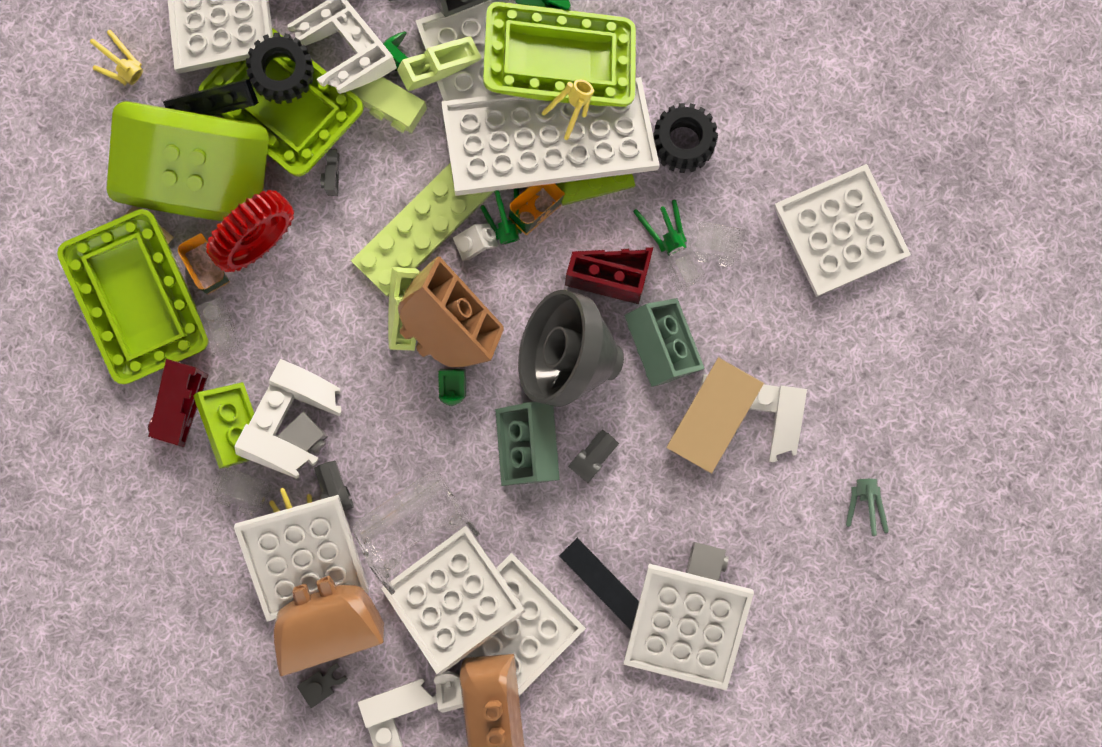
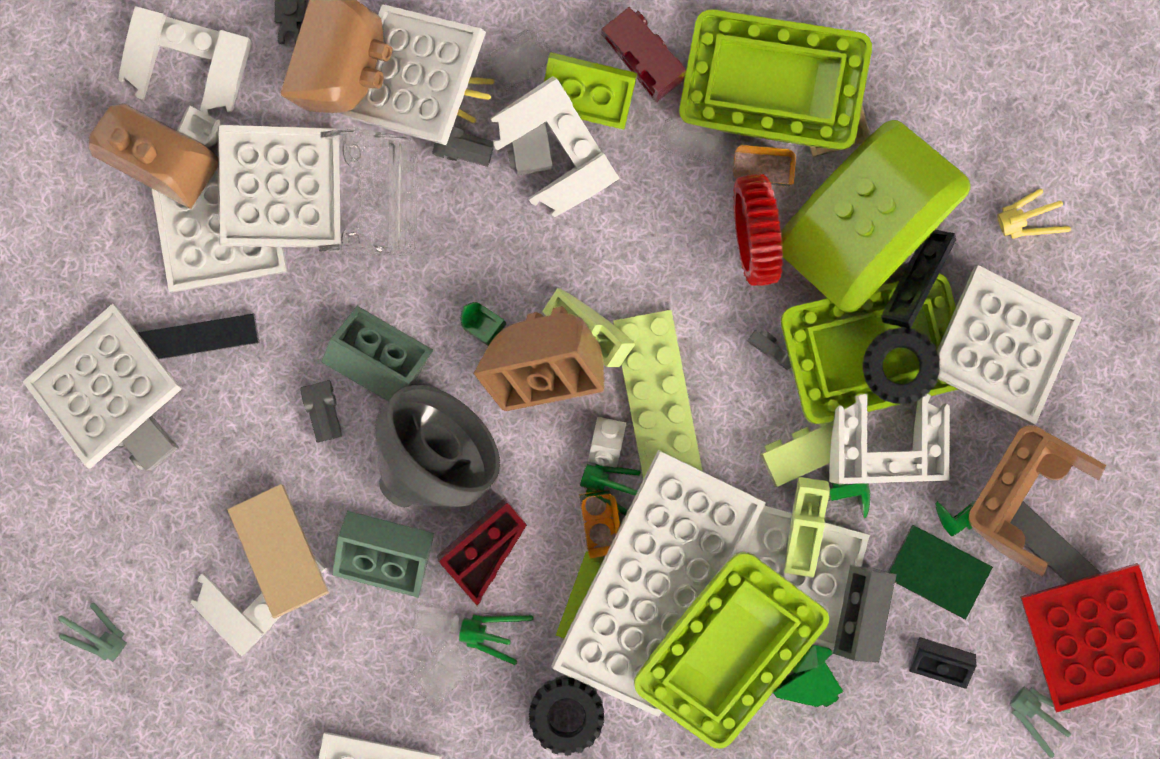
camera: 125 degrees right, 5 degrees up
light yellow plant [542,79,594,140] -> none

